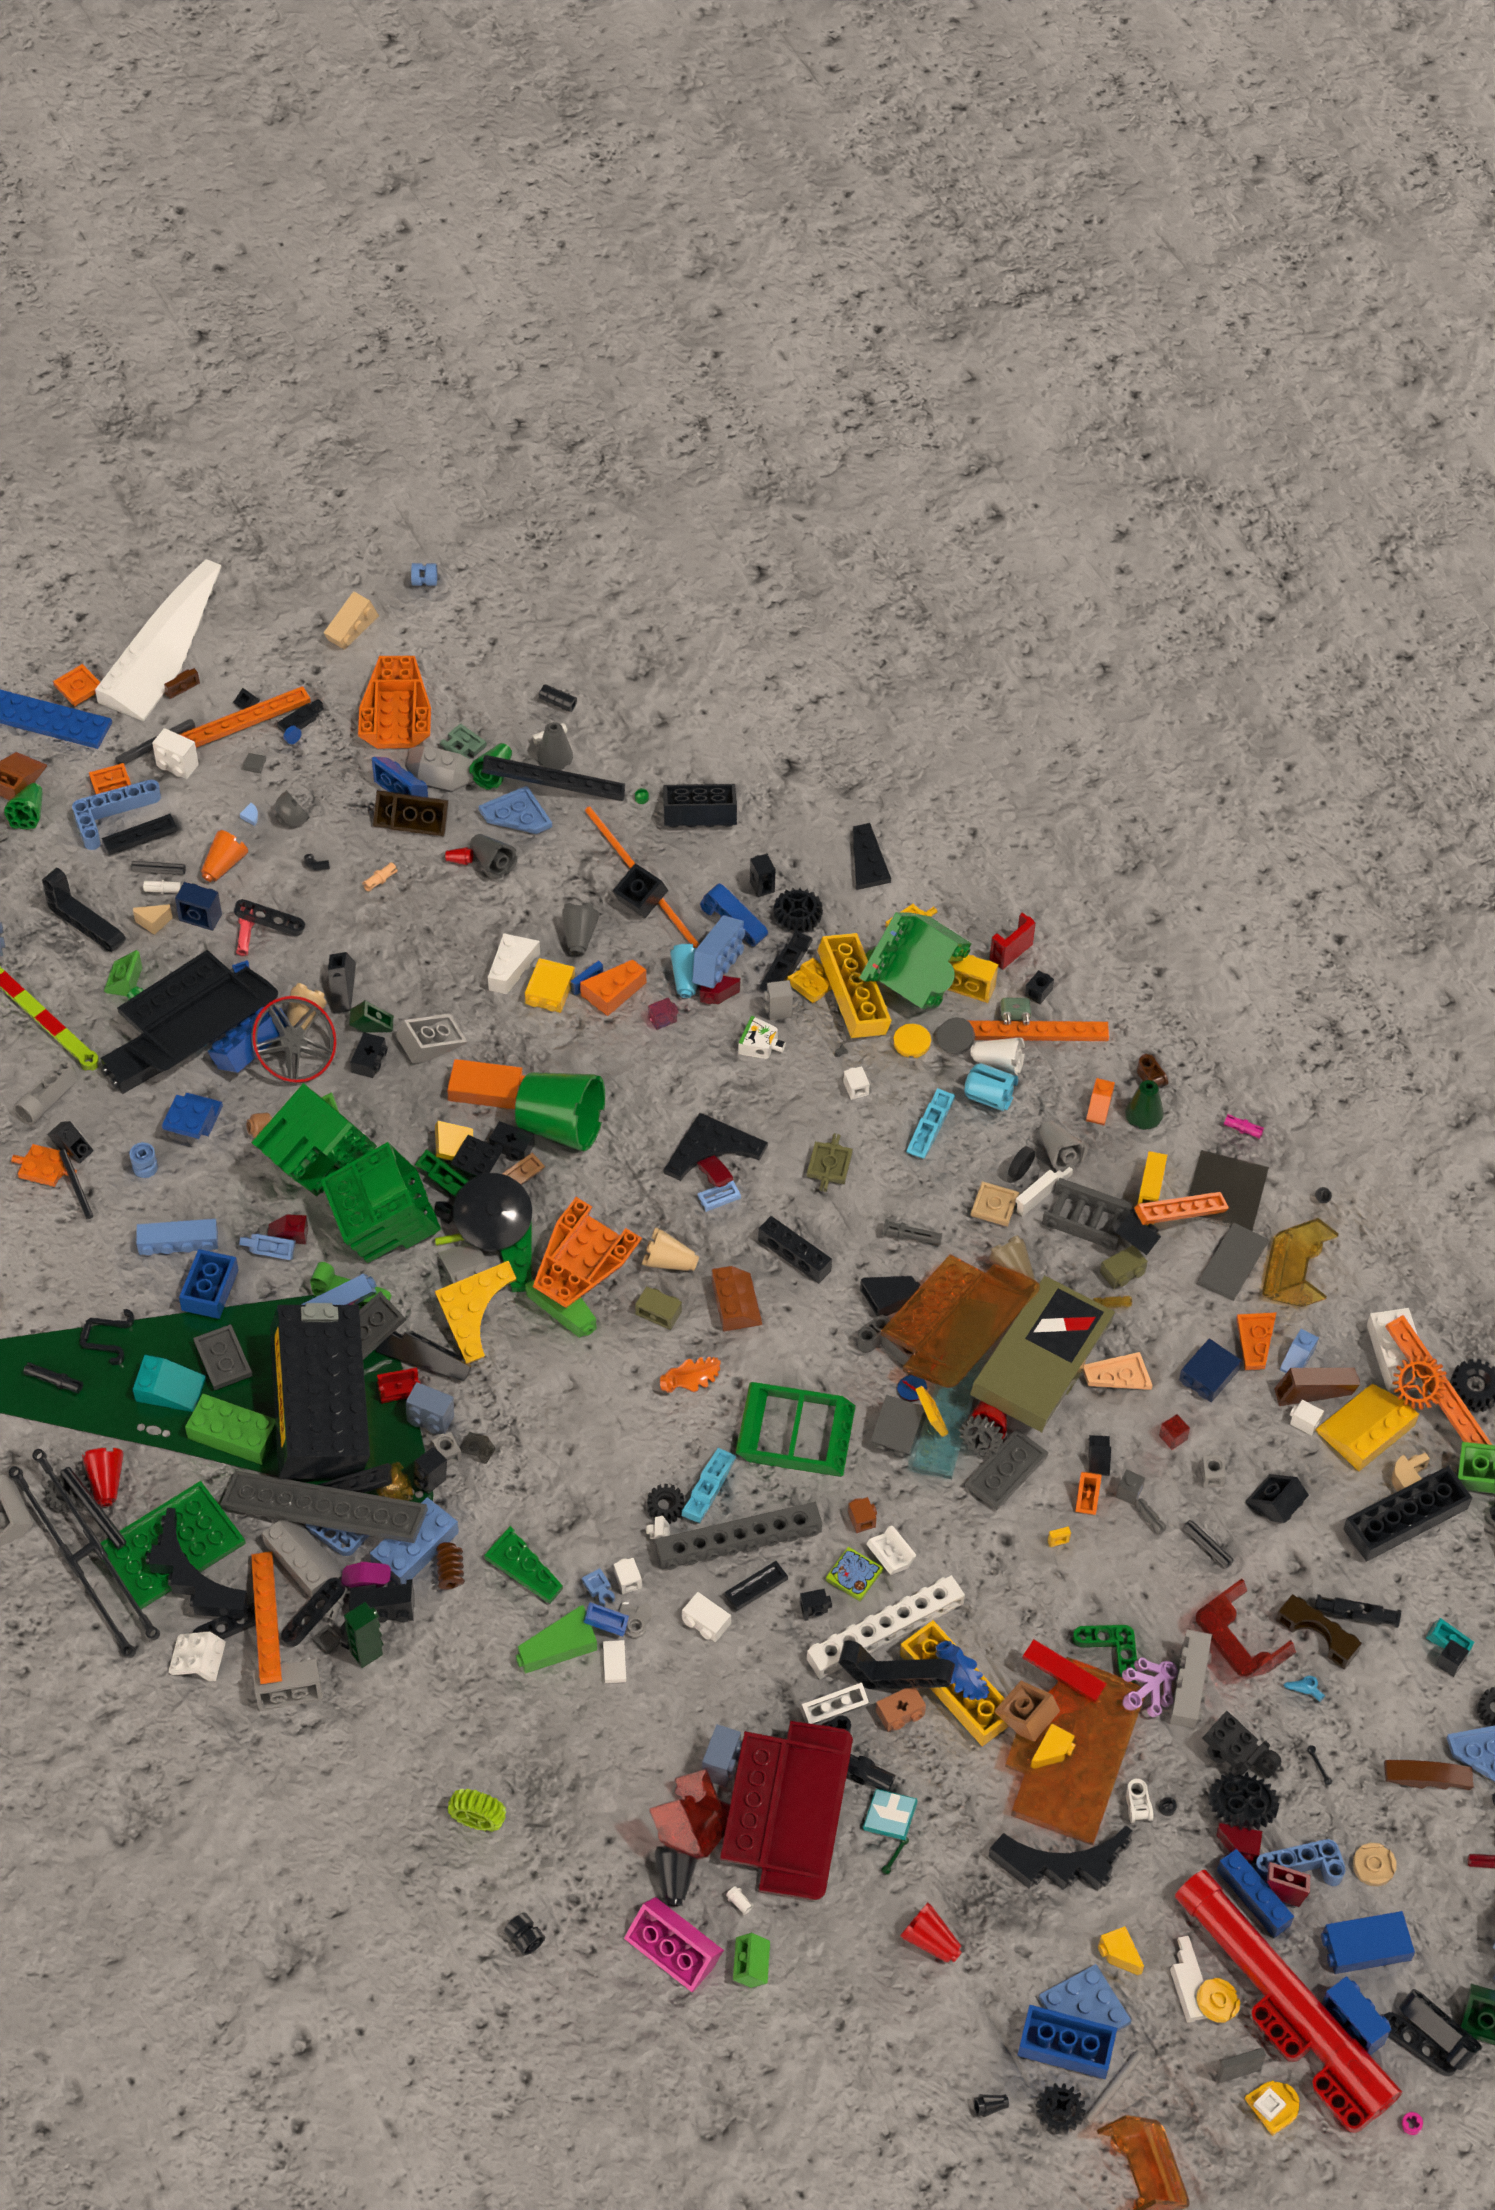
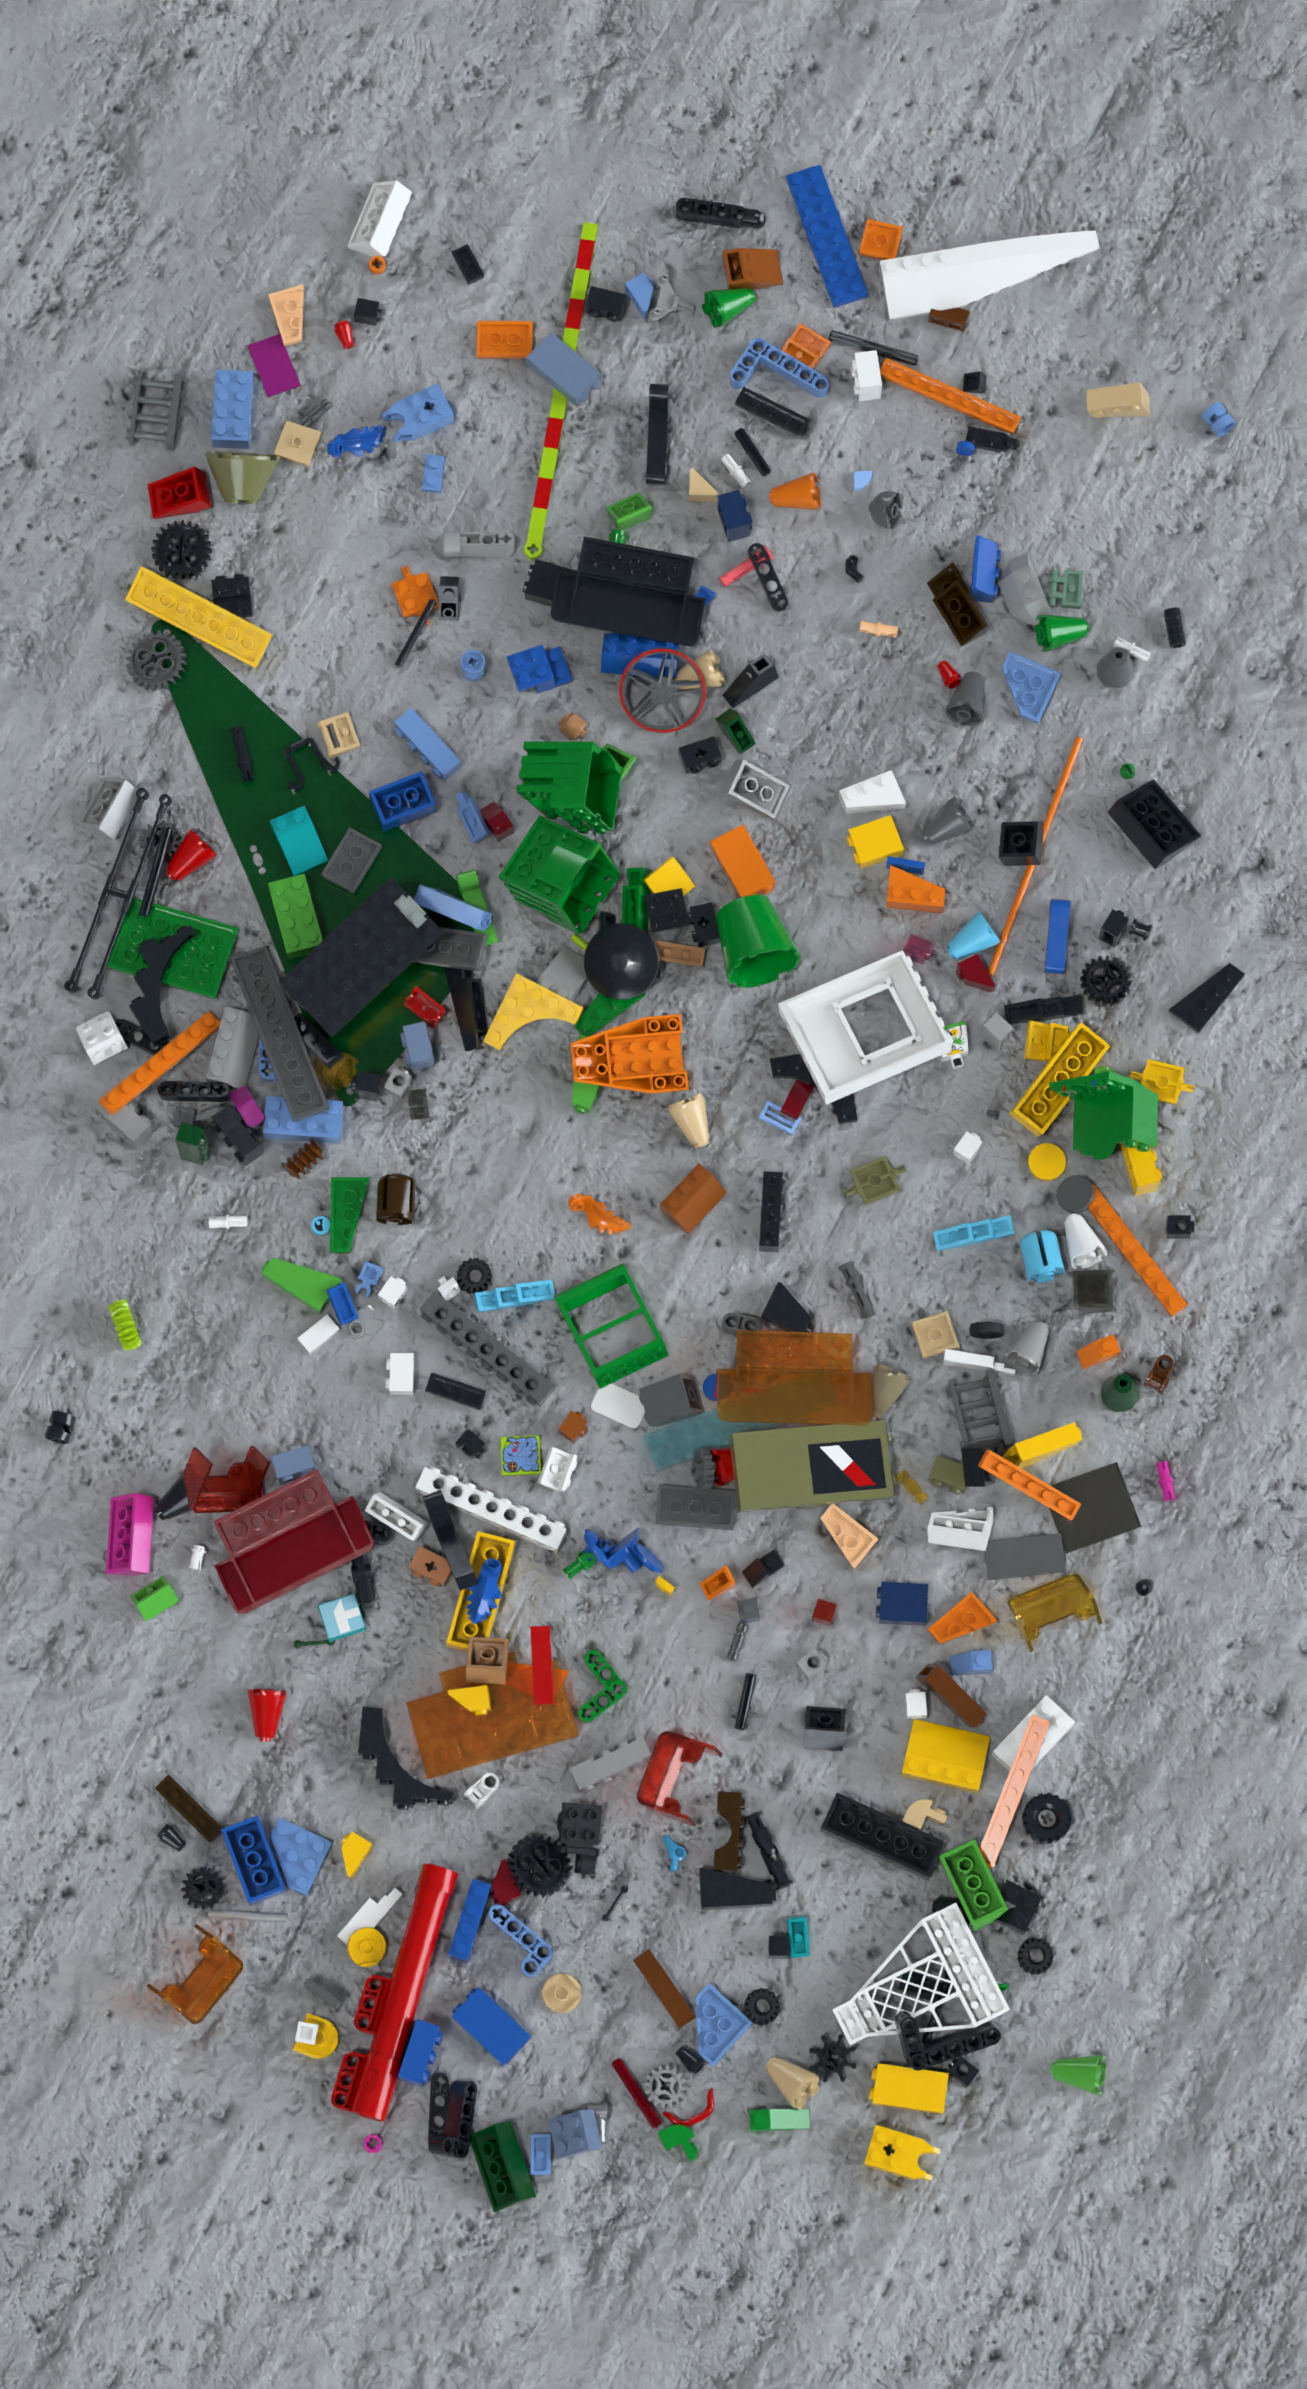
camera: 55 degrees right, 20 degrees up
dark grey tile [243,753,266,773] -> none
orange wedge [358,656,431,749] -> none
black tile [482,755,625,801] -> none
olive brick [635,1286,682,1330] -> none
medium blue brick [692,915,745,988] -> none
yellow tile [915,1386,948,1437] -> none
red panel [989,913,1036,970] -> none
sand green piece [1000,997,1031,1025] -> none
lavender plant [1122,1658,1178,1718] -> none
black hinge [1159,1797,1177,1816] -> none
dark red slope [1267,1862,1311,1907] -> none
orange gear [1392,1354,1448,1410] -> none
none -> dark brown plate [155,1774,223,1844]
none -> white axle [209,1214,248,1229]
none -> medium azure tile [311,1216,330,1236]
none -> tan plate [316,712,360,759]
none -> dark brown cylinder [376,1173,416,1225]
none -> blue piece [563,1527,665,1579]
none -> white sticker [591,1384,645,1428]
none -> black slope [699,1868,776,1910]
none -> white panel [778,950,953,1105]
none -> white wedge [928,1507,993,1551]
none -> clear smoke slope [1071,1270,1114,1313]
none -> black bush [1128,918,1152,941]

